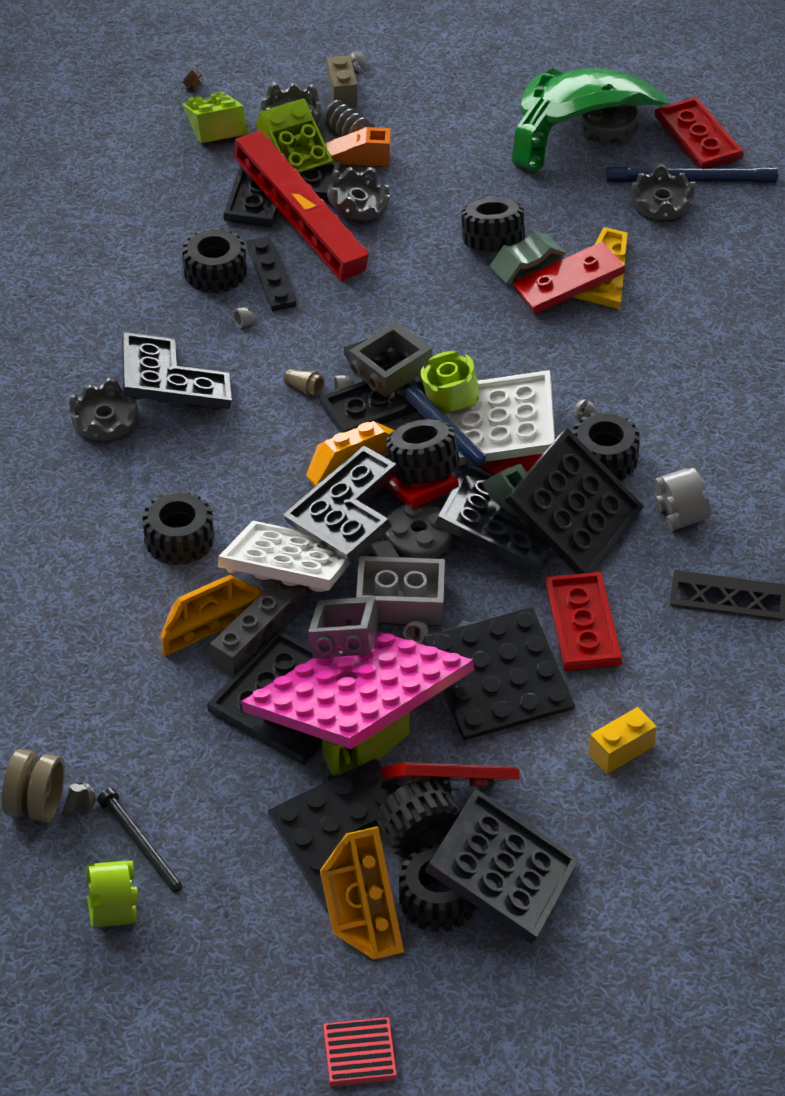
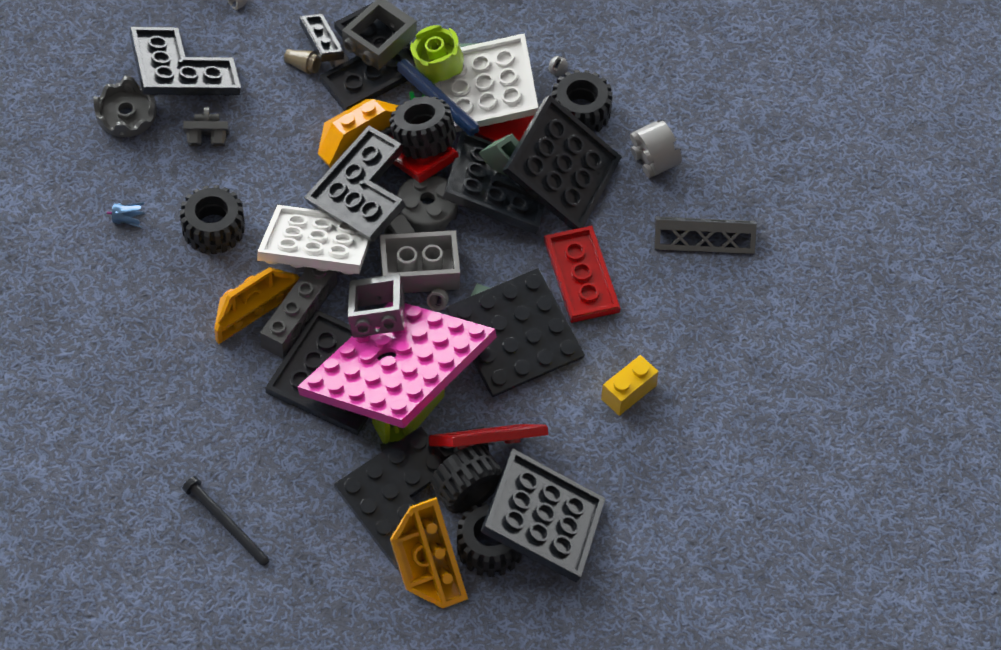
camera: 10 degrees left, 10 degrees up
dark tan wheel [2,749,65,823] -> none
dark grey plate [63,782,96,815] -> none
lime brick [86,860,138,928] -> none
none -> flat silver piece [107,202,145,228]
none -> dark grey hips [183,107,230,146]
none -> tile [300,14,345,62]

